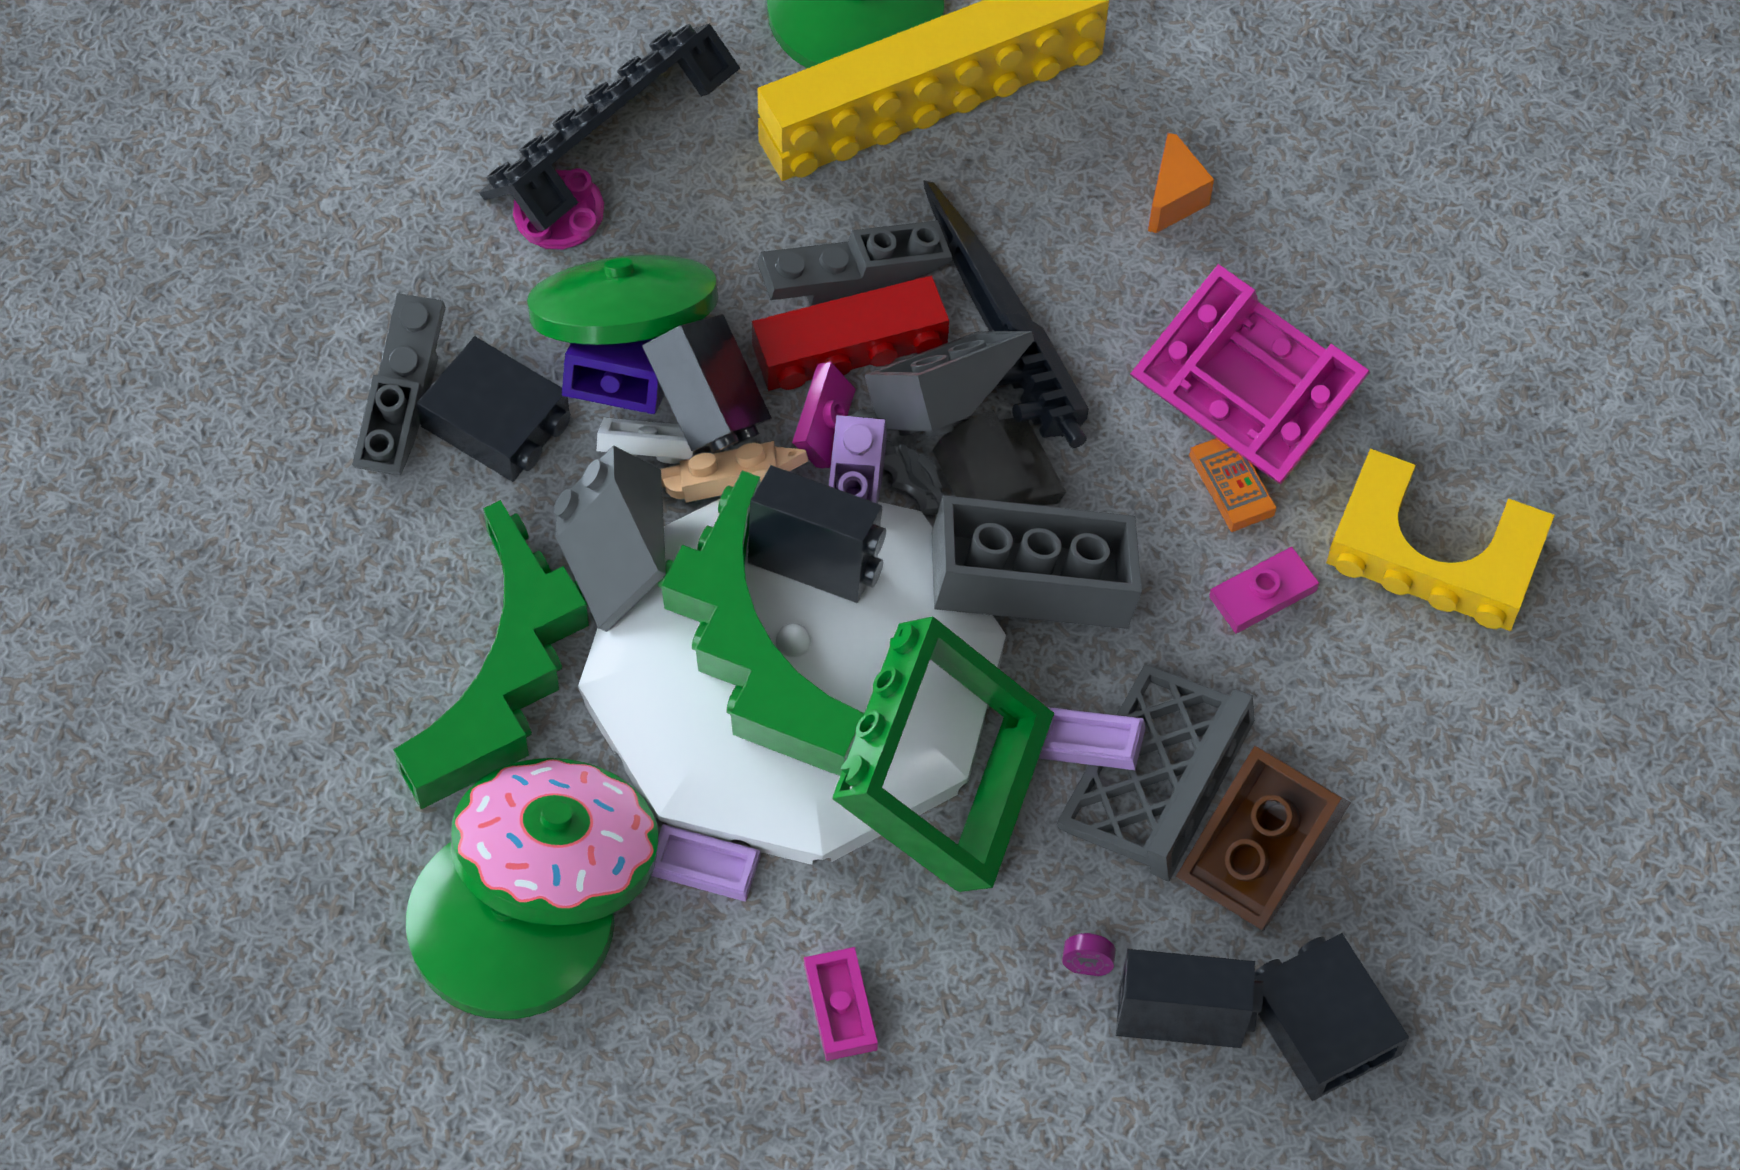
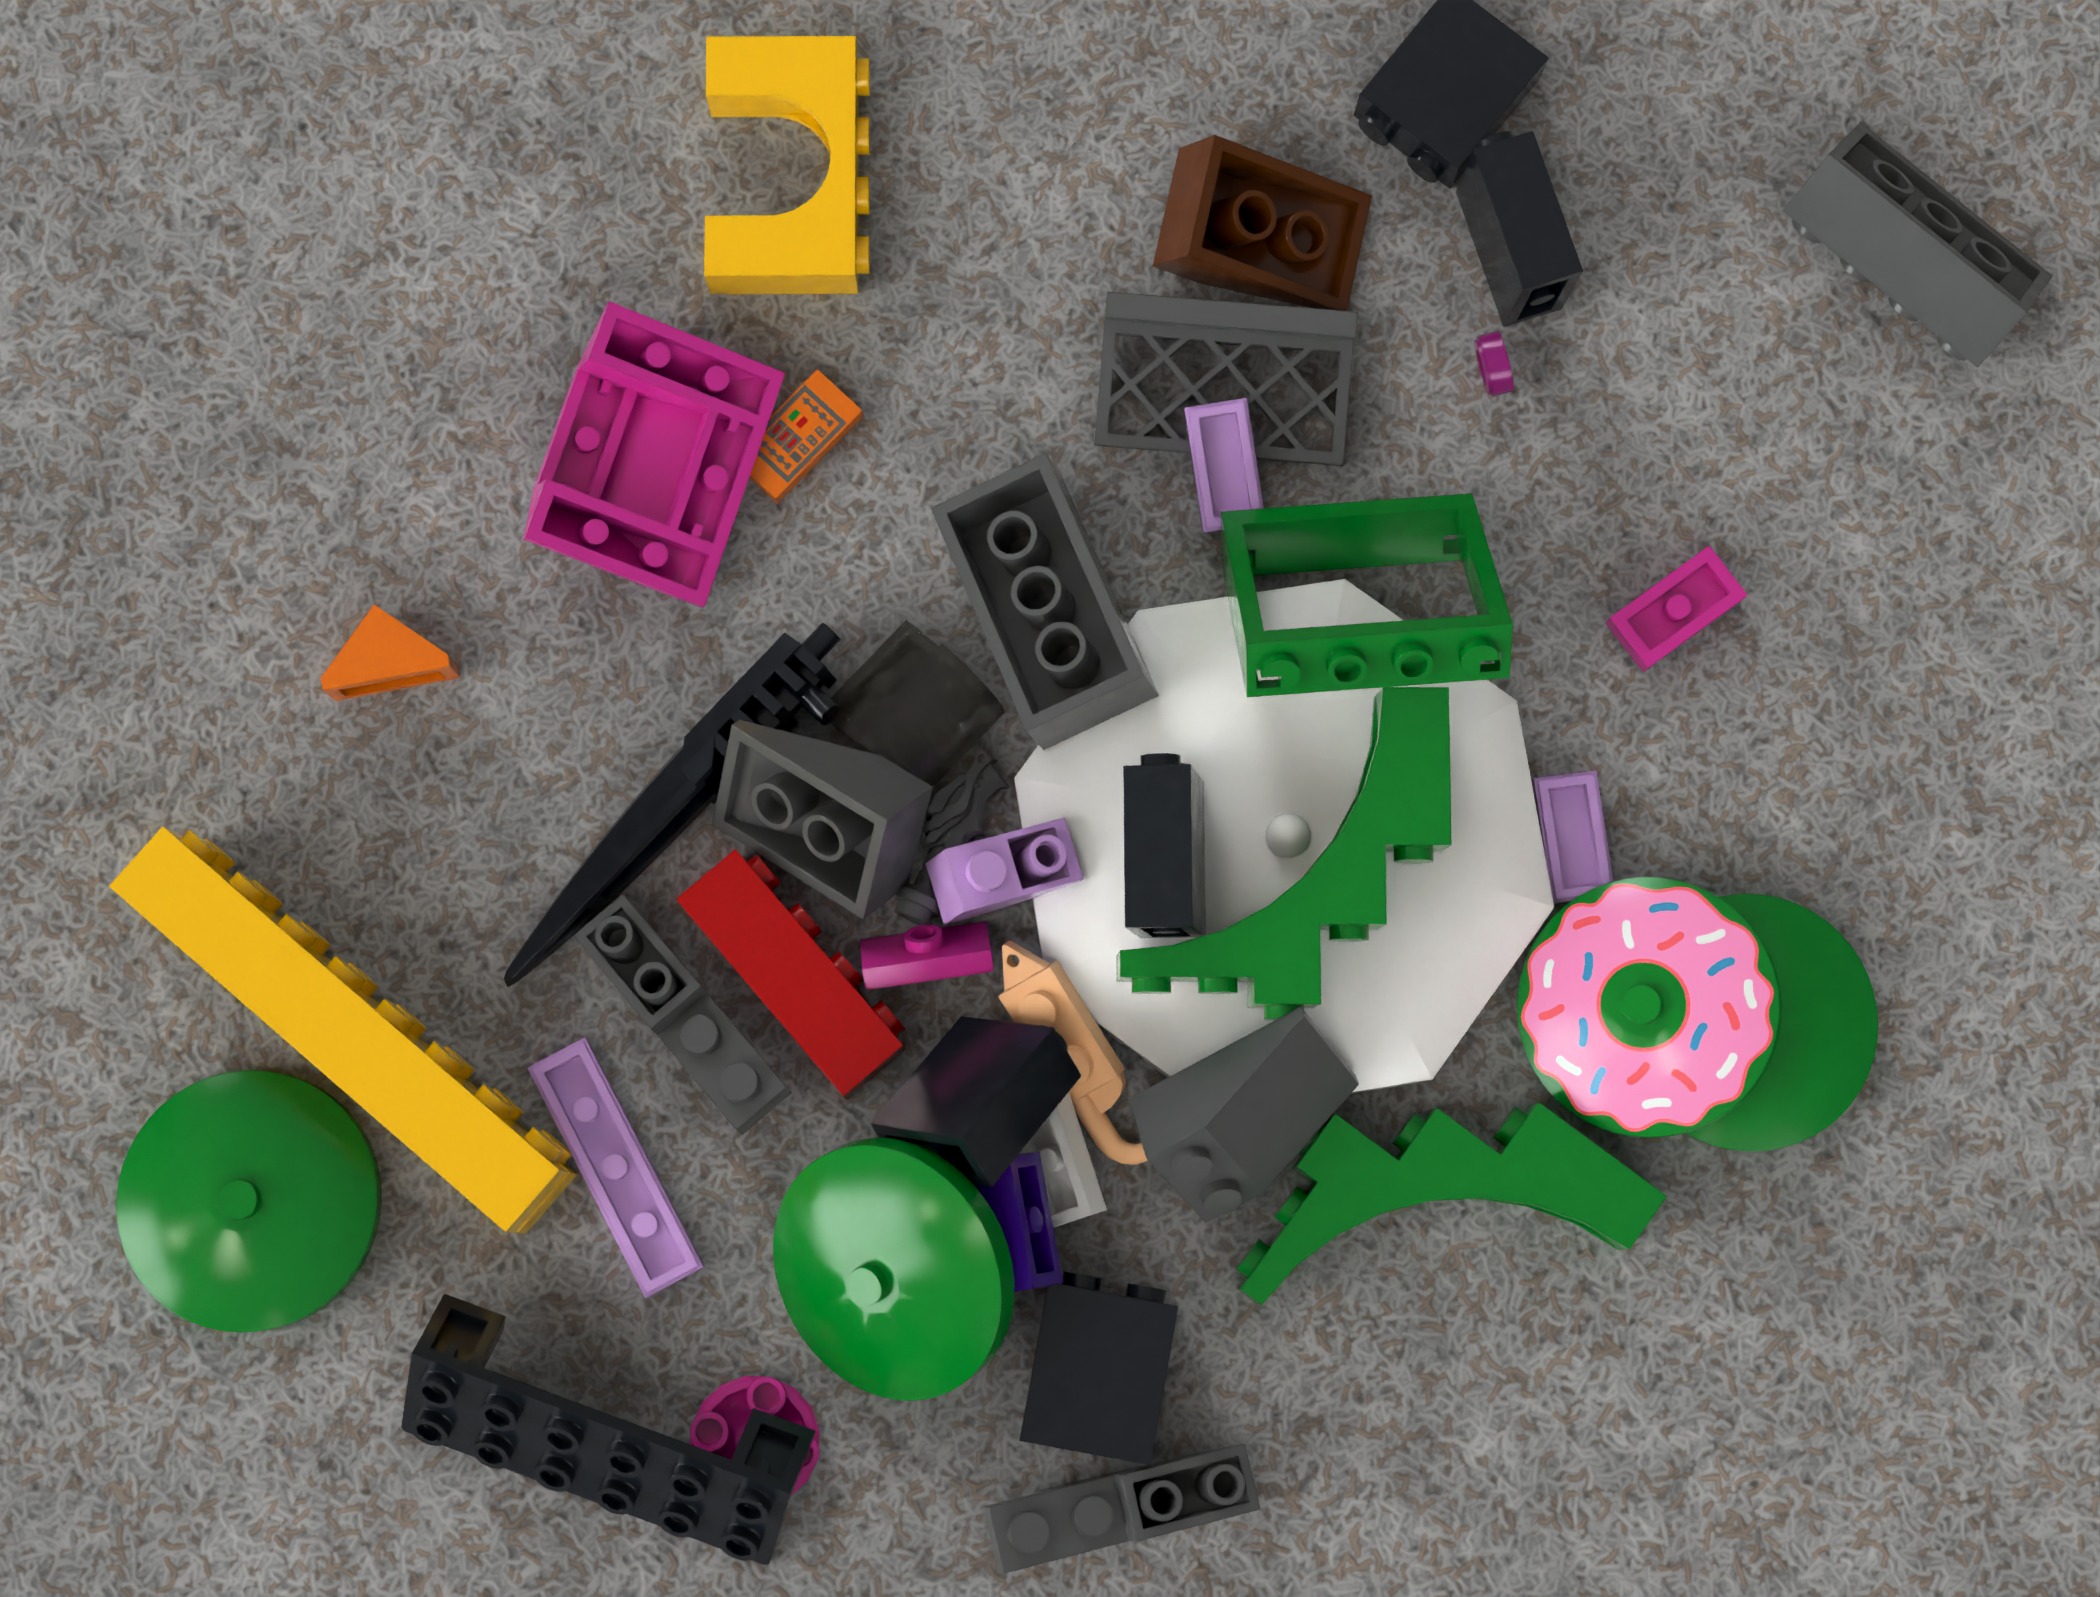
camera: 115 degrees left, 20 degrees up
dark pink plate [1209,546,1319,634] -> none
none -> lavender tile [528,1037,705,1298]

